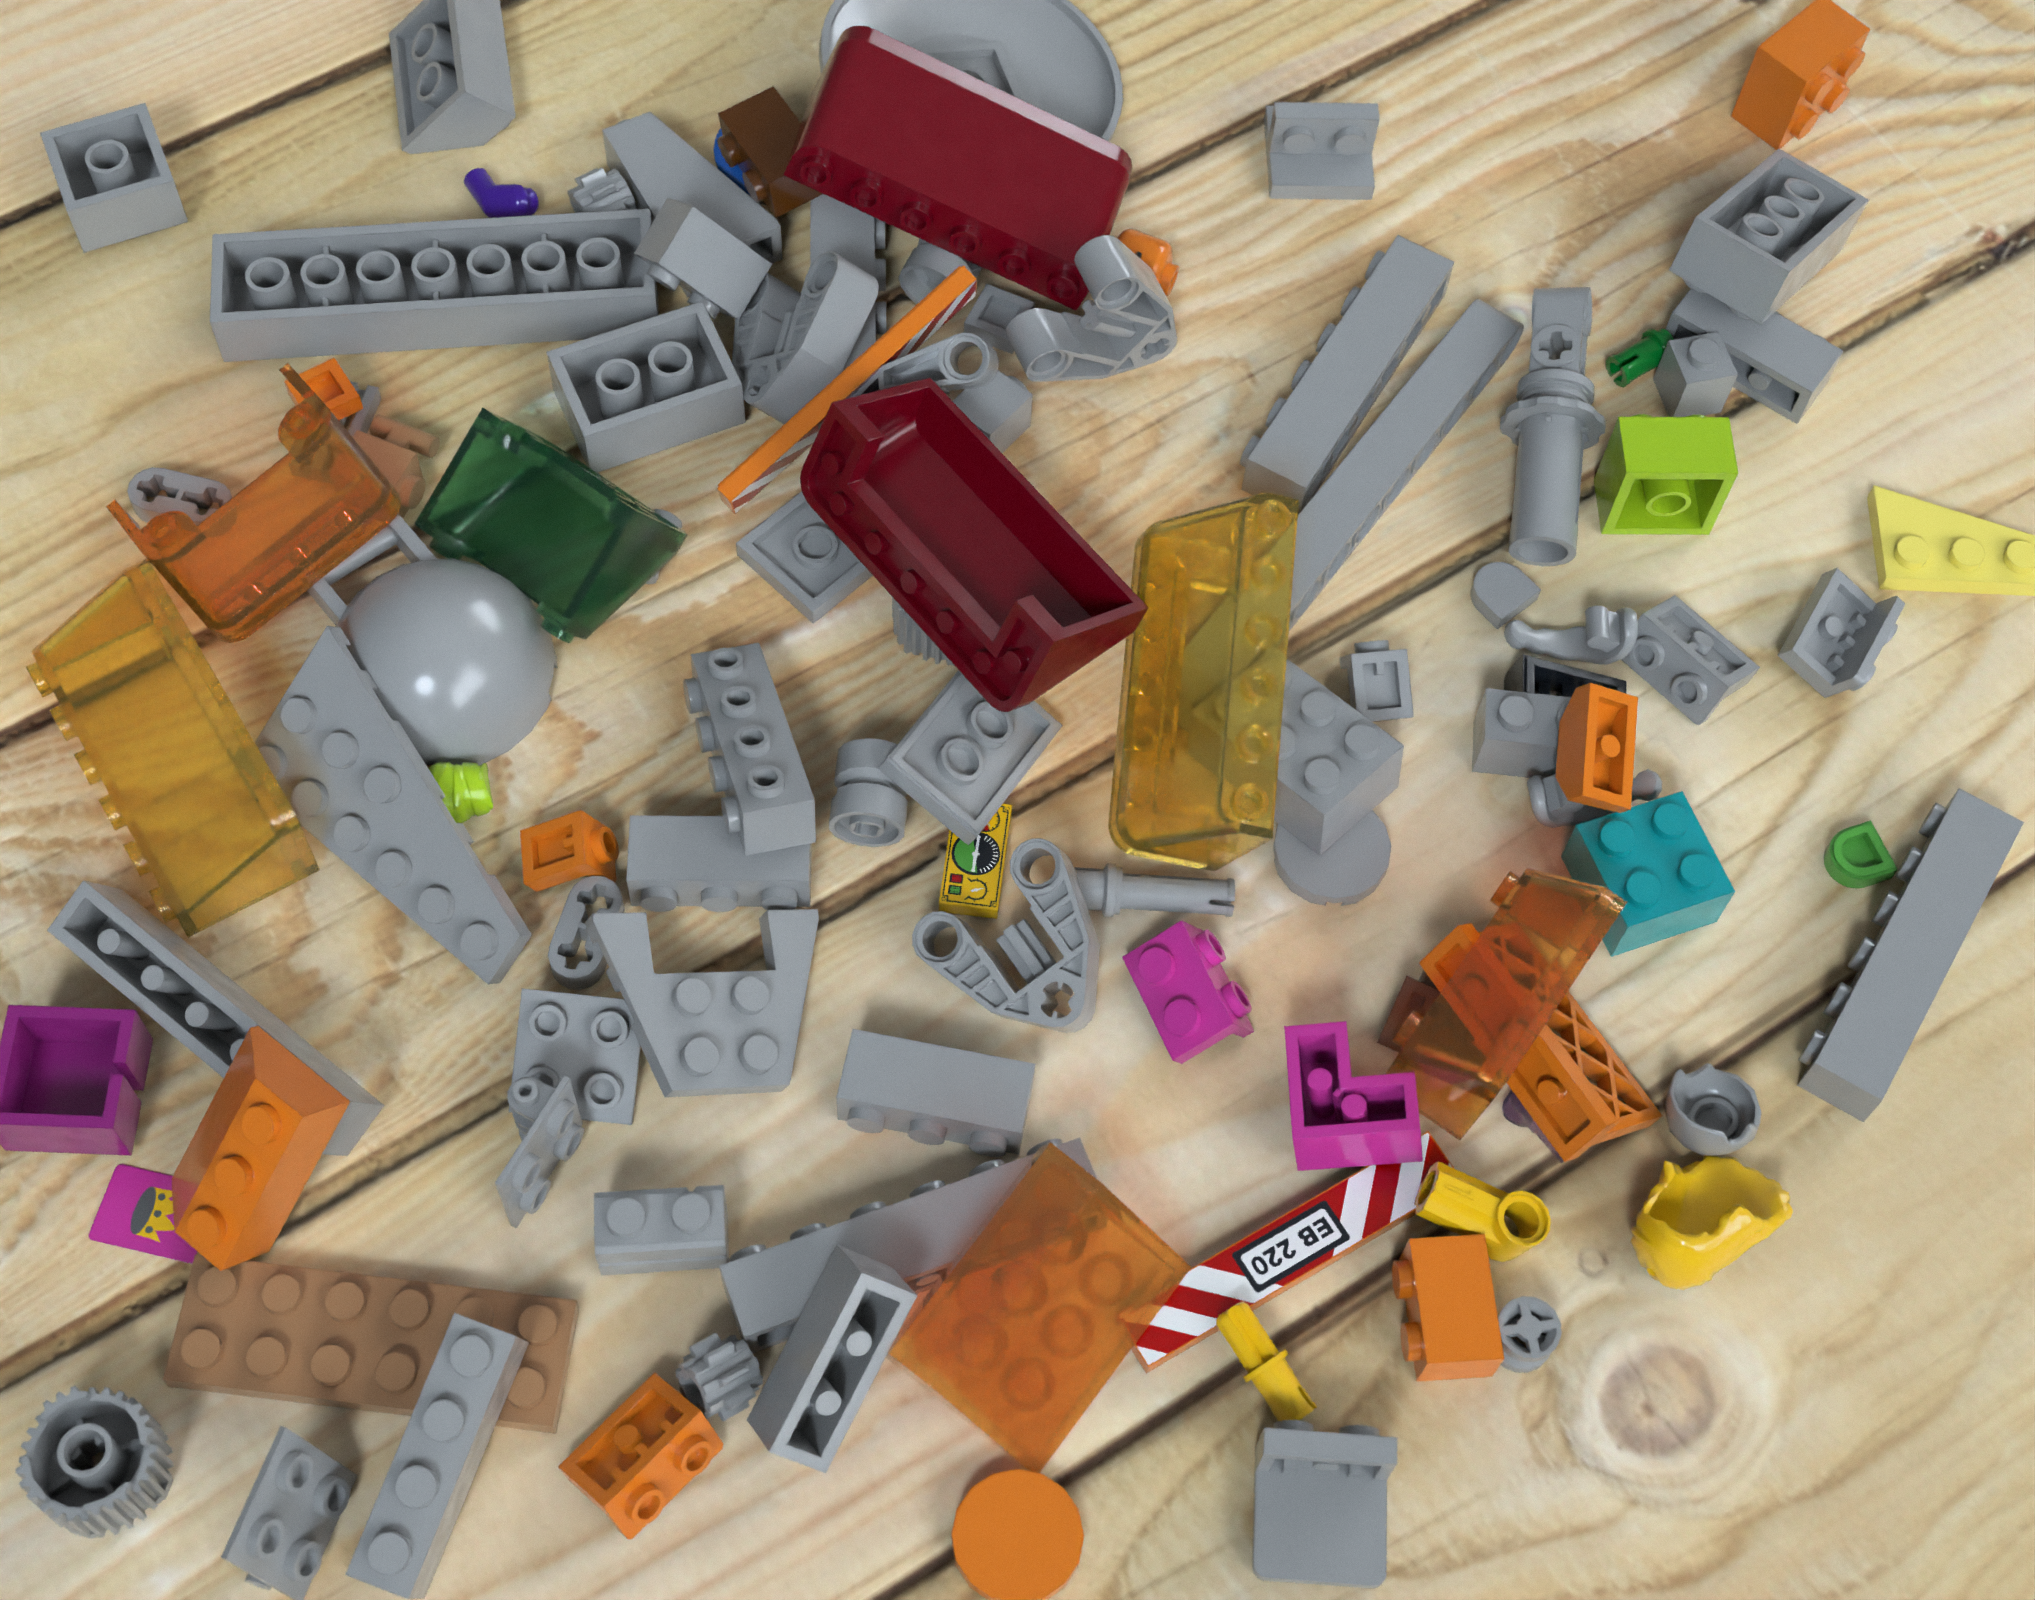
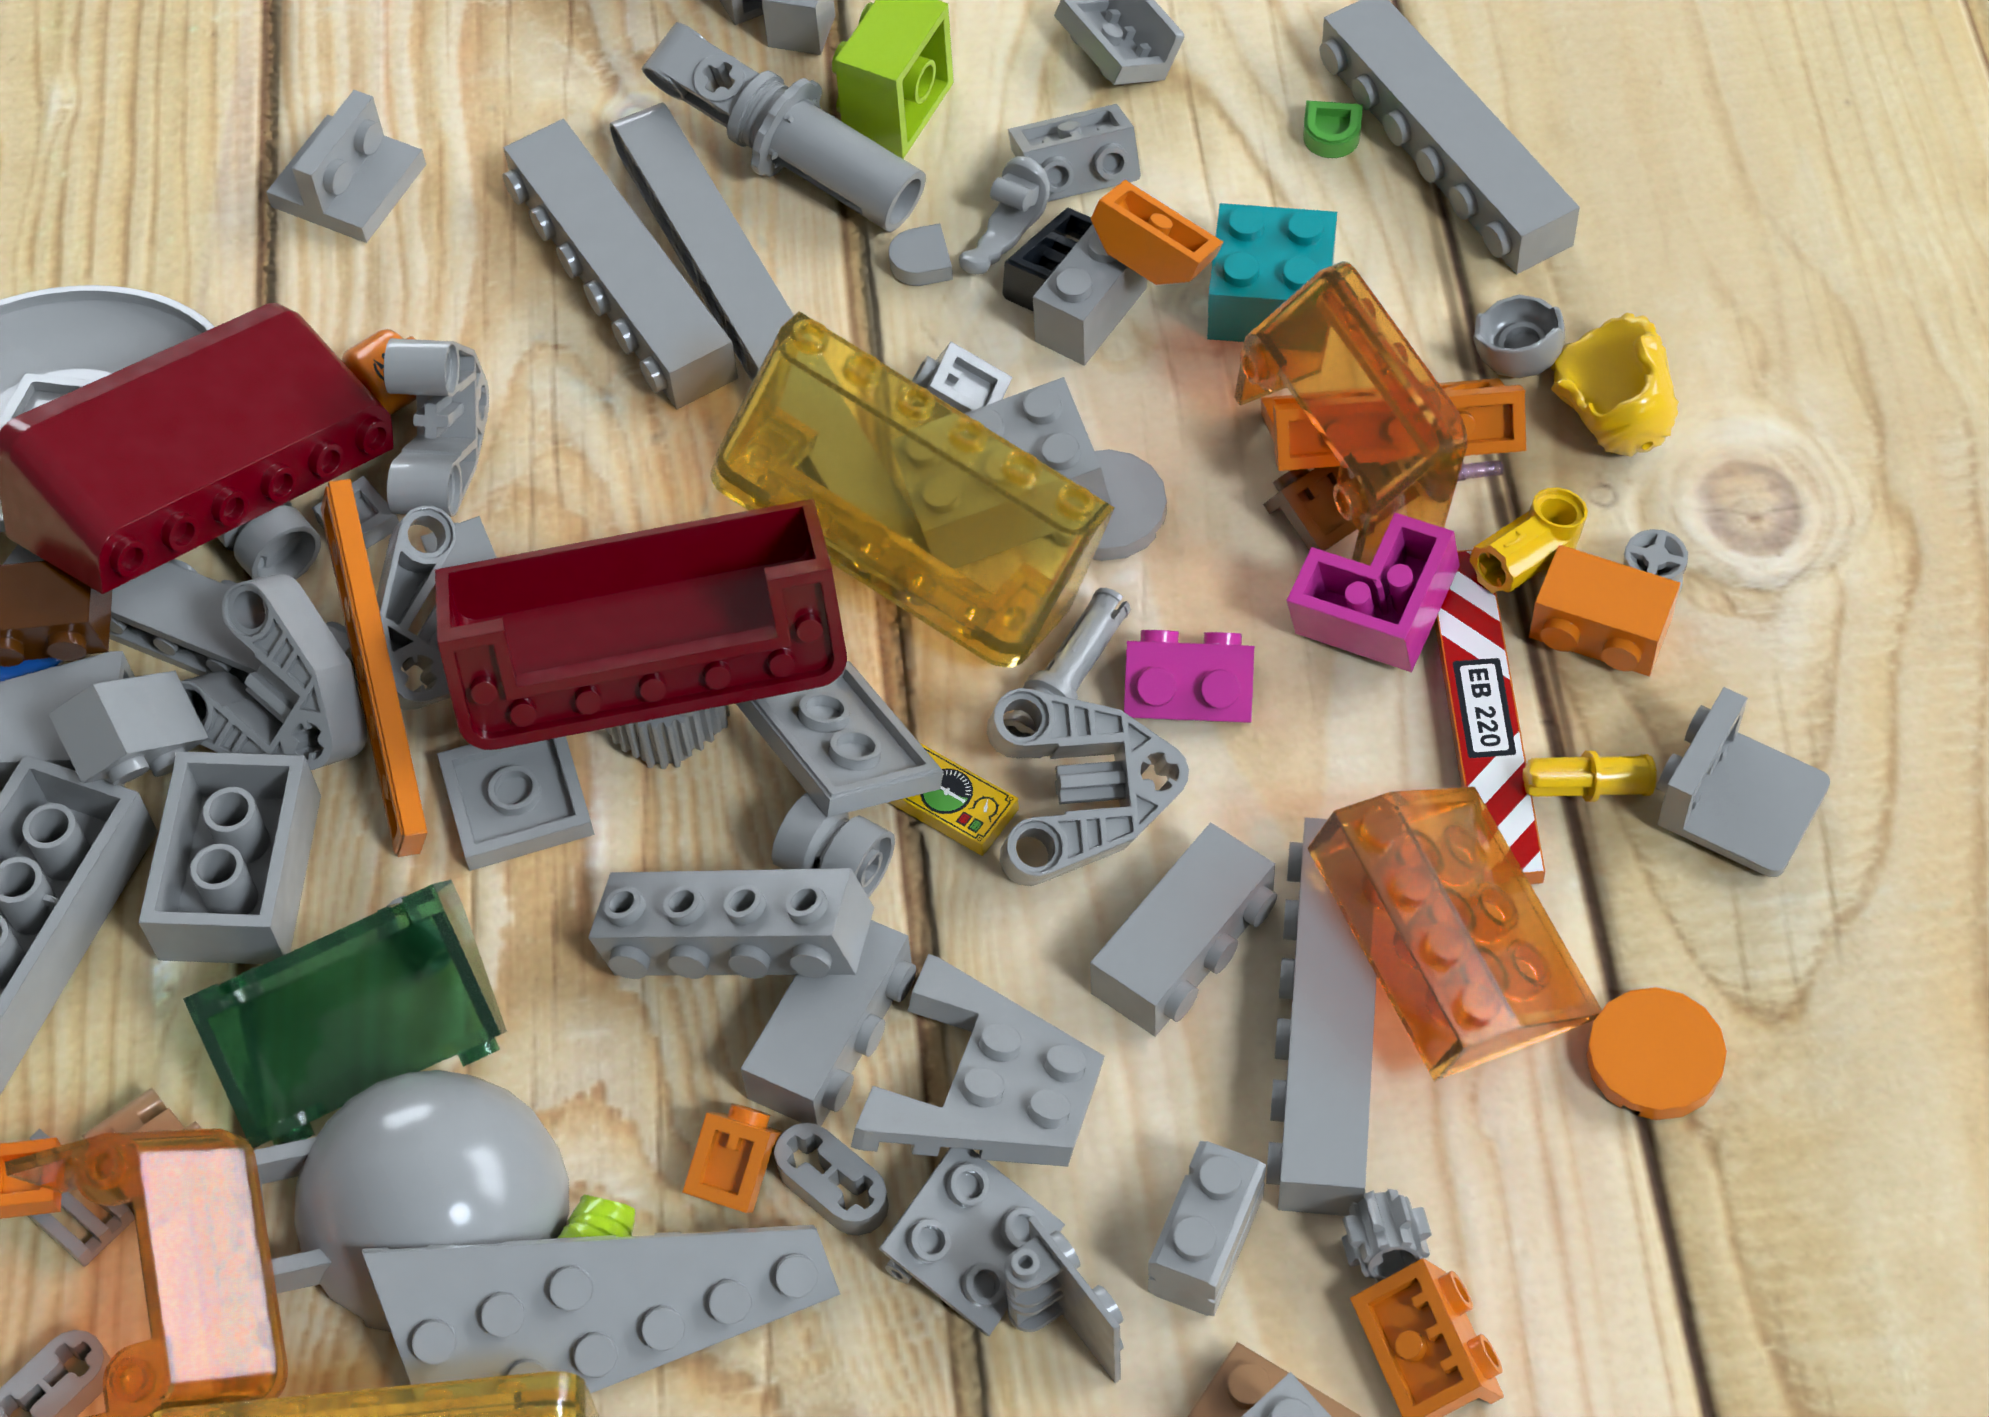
camera: 55 degrees left, 5 degrees down
light grey brick [747,1245,917,1473] -> none
light grey piece [1527,769,1662,828] -> none
green pin [1605,328,1674,388] -> none

